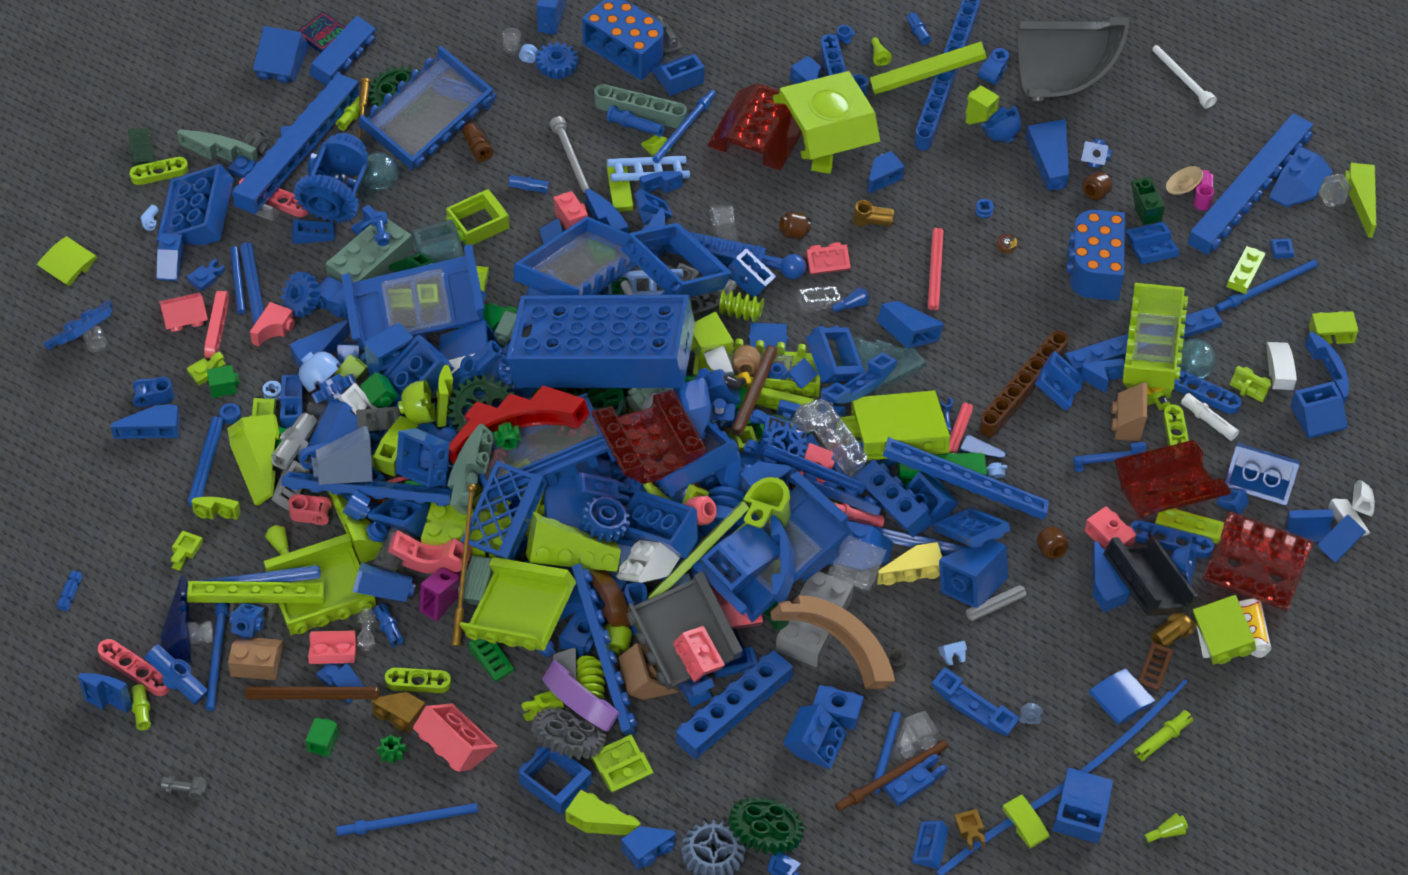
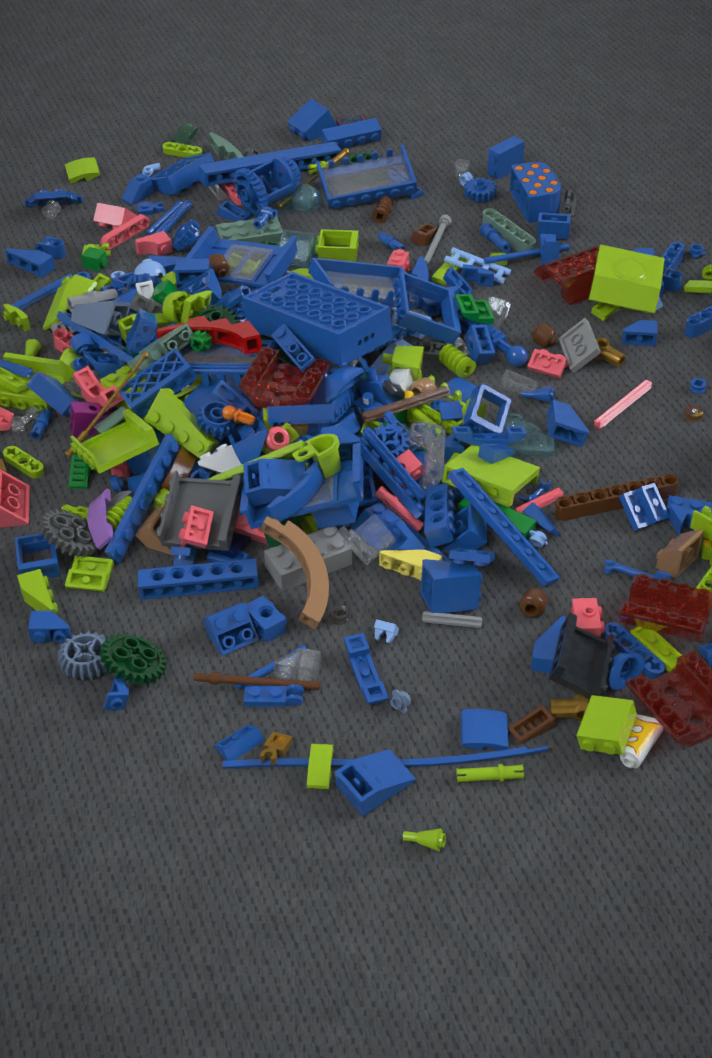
camera: 40 degrees right, 10 degrees down
none -> reddish brown head [208,254,230,278]
none -> orange axle [222,405,255,425]
none -> blue slope [271,324,316,372]
none -> blue slope [387,519,425,550]
none -> reddish brown slope [411,223,439,246]
none -> green slope [455,294,495,324]
none -> blue slope [478,444,515,464]
none -> blue slope [539,234,561,265]
none -> light grey plate [559,318,601,373]

